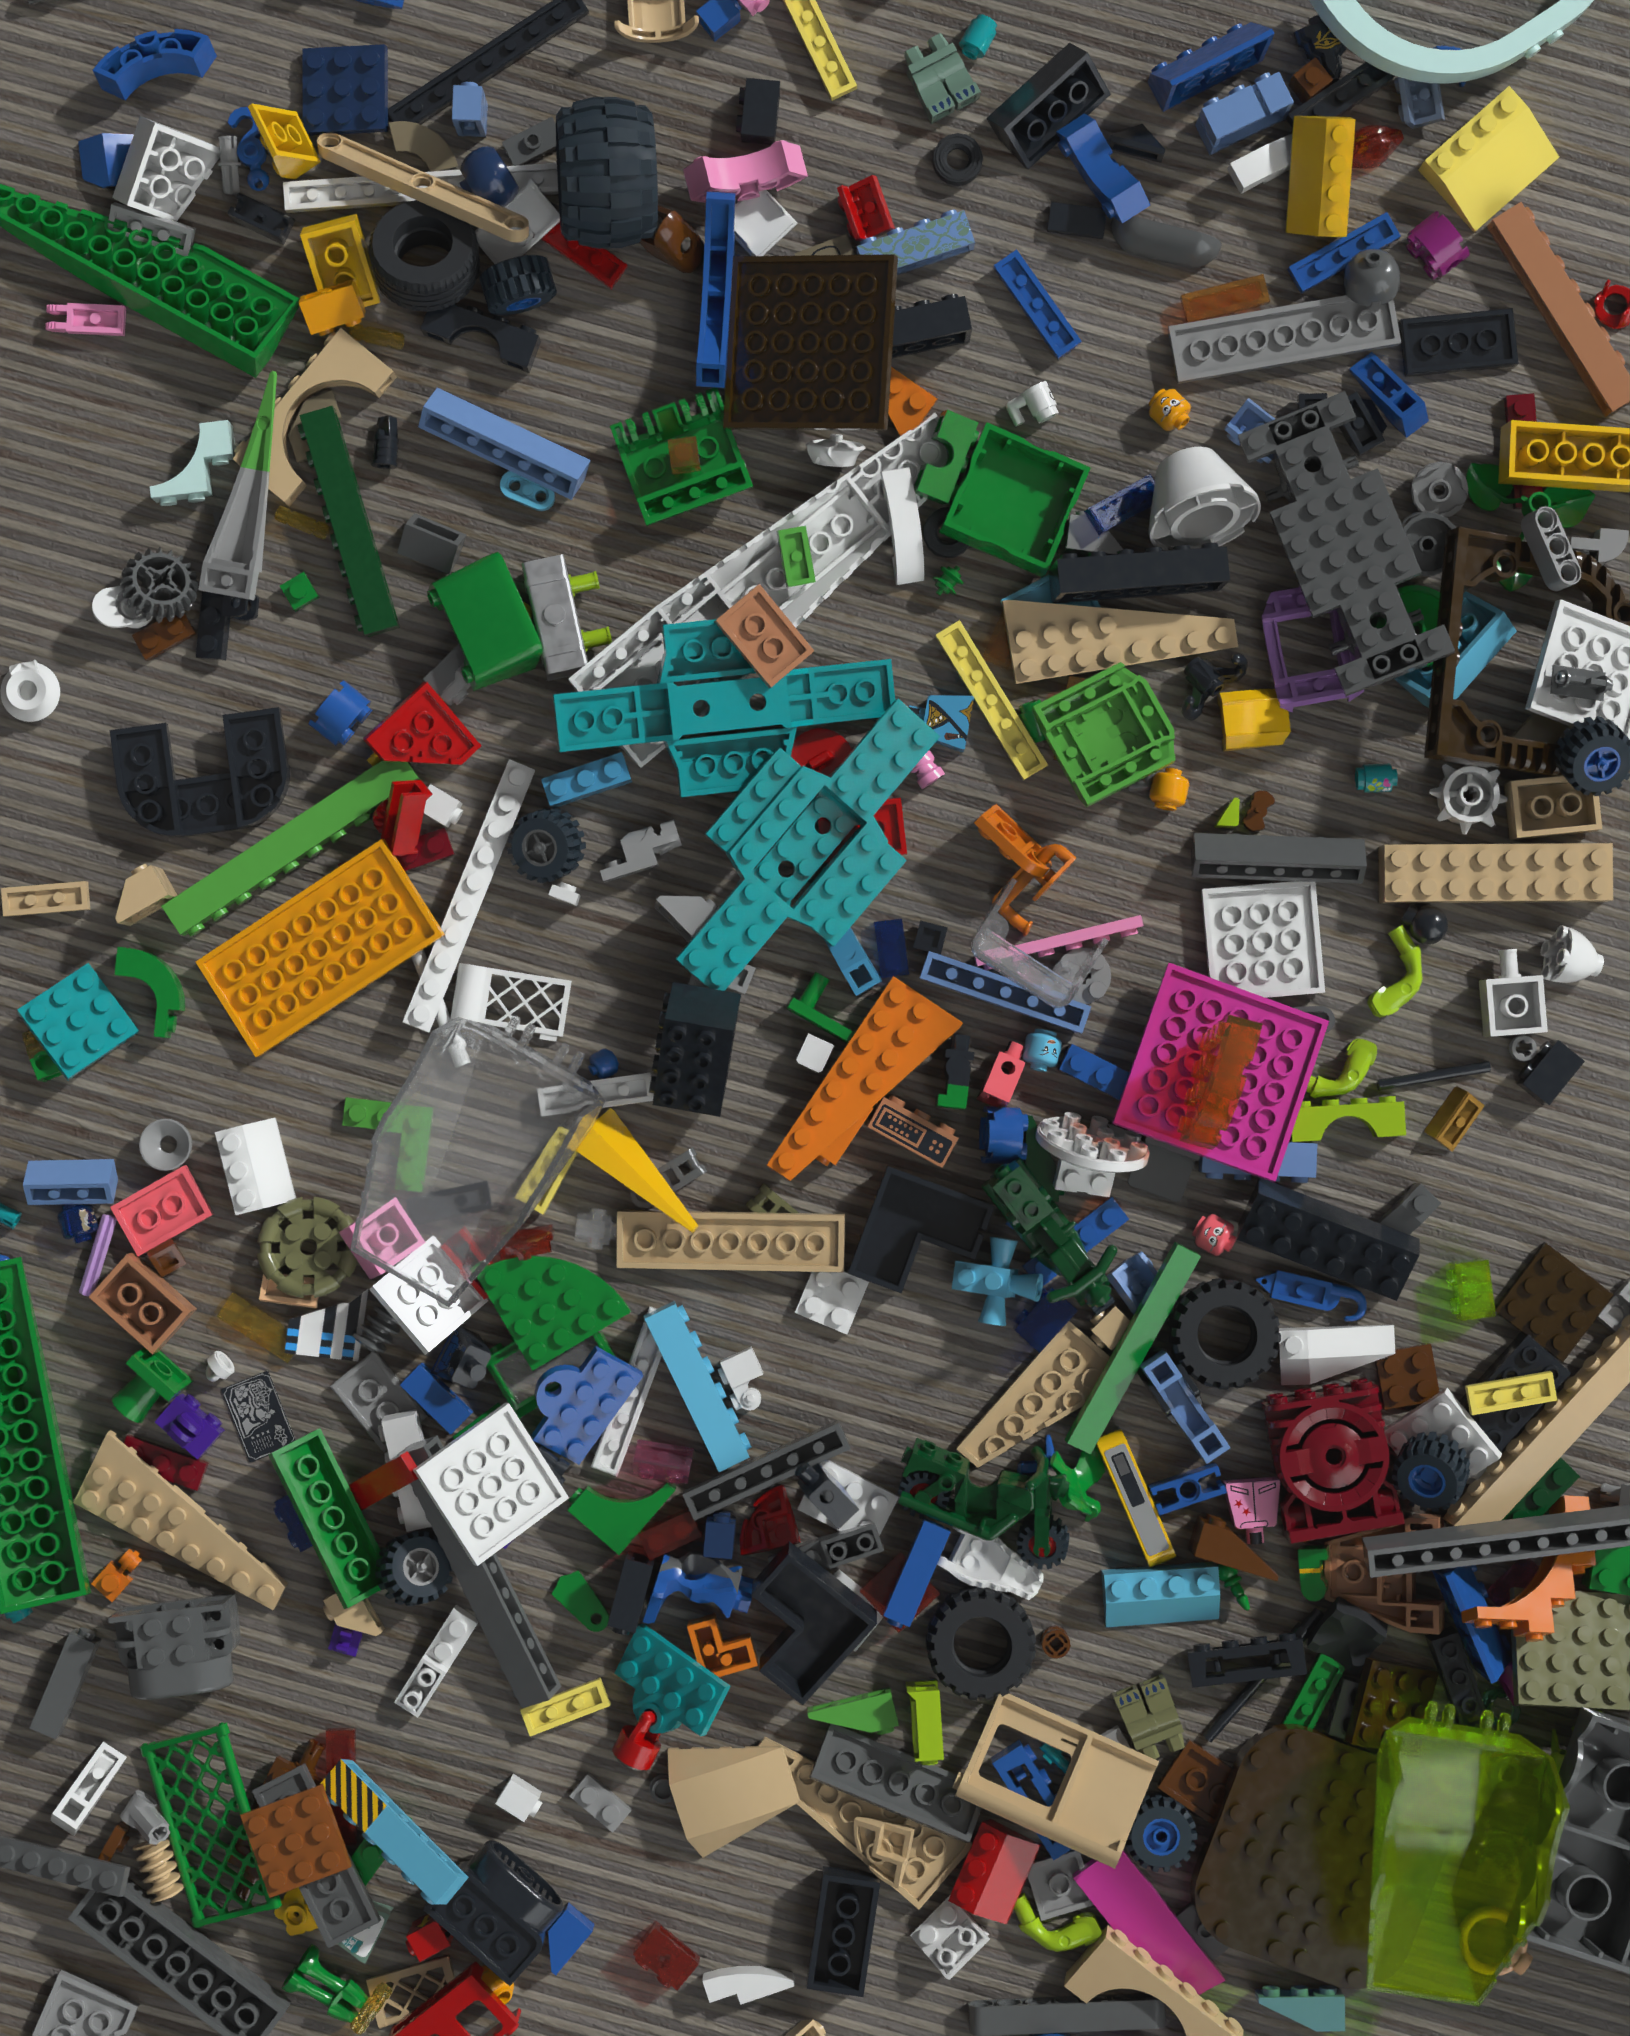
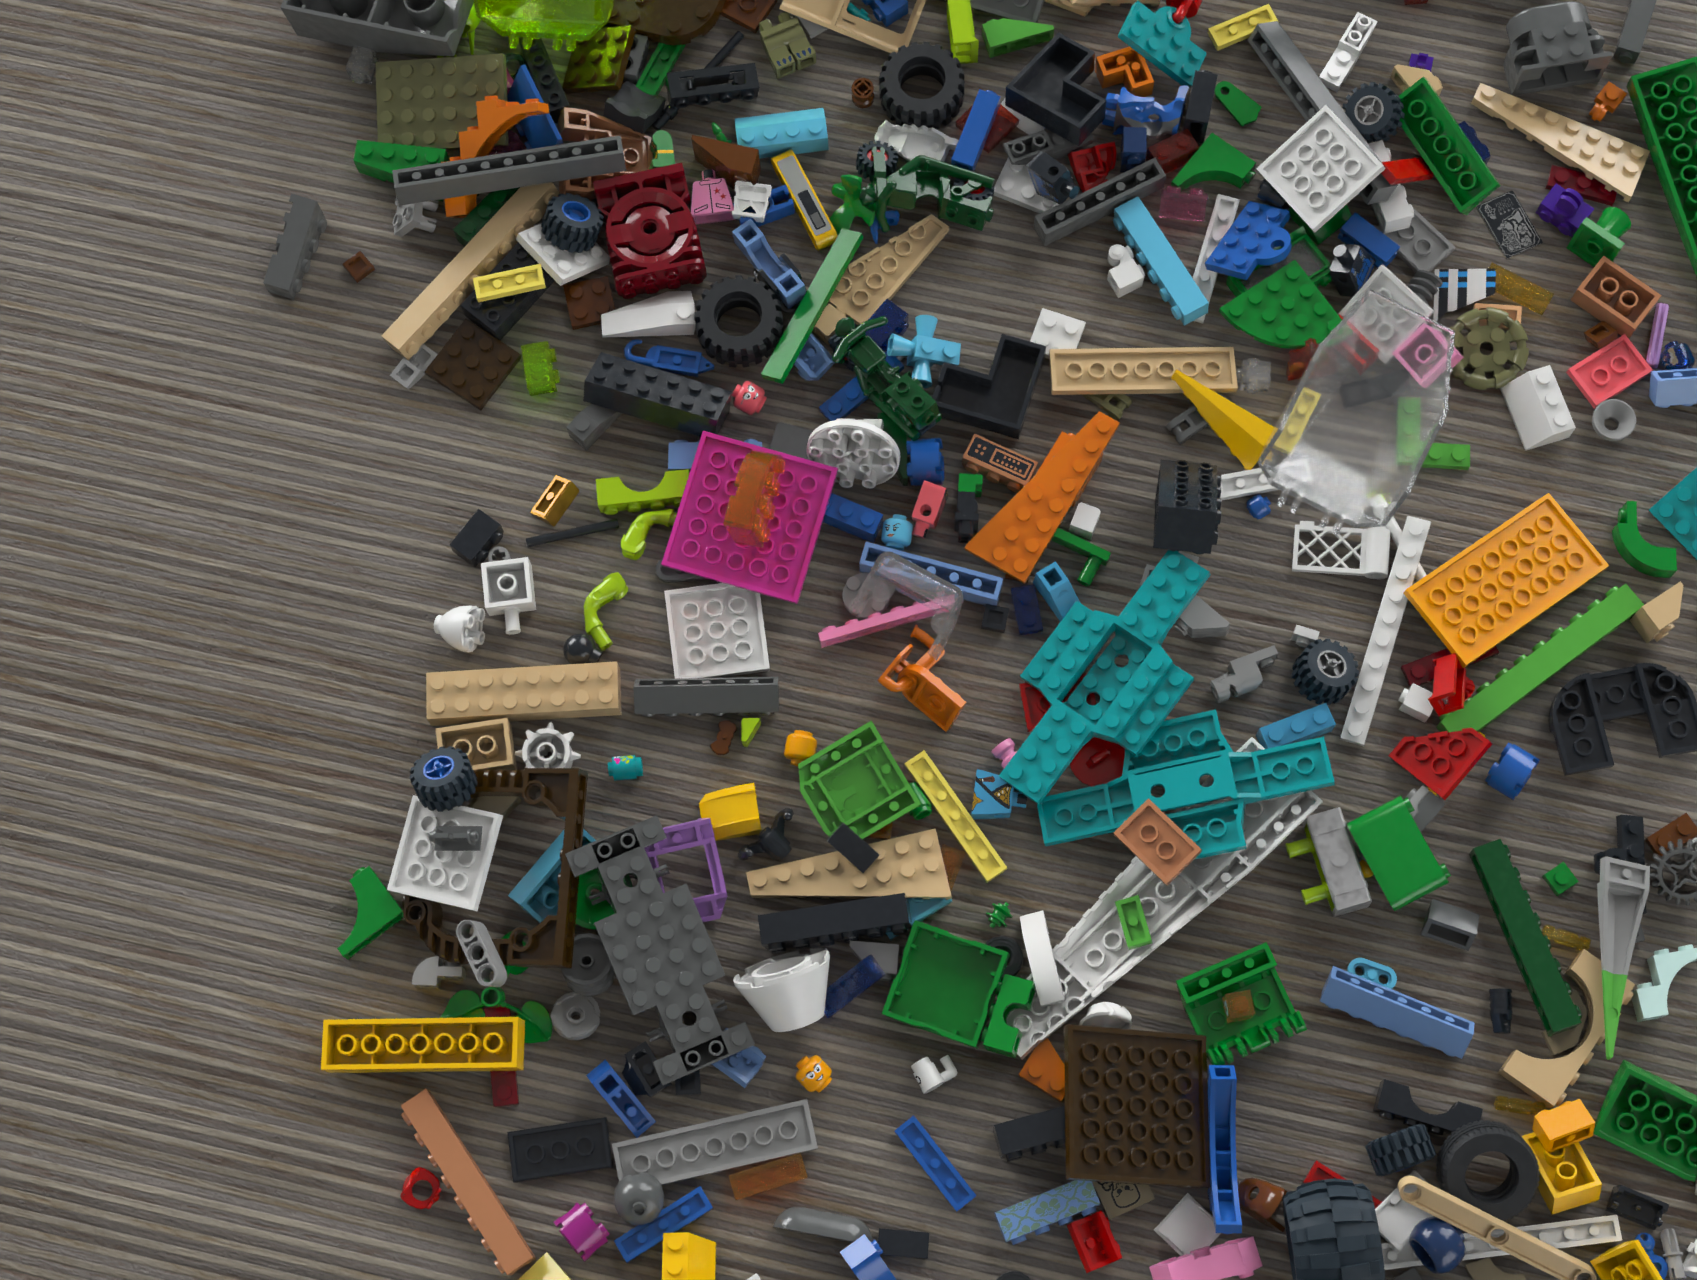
camera: 175 degrees left, 15 degrees down
white tile [206,1351,234,1382] -> none
none -> white piece [731,181,772,223]
none -> black tile [827,822,879,873]

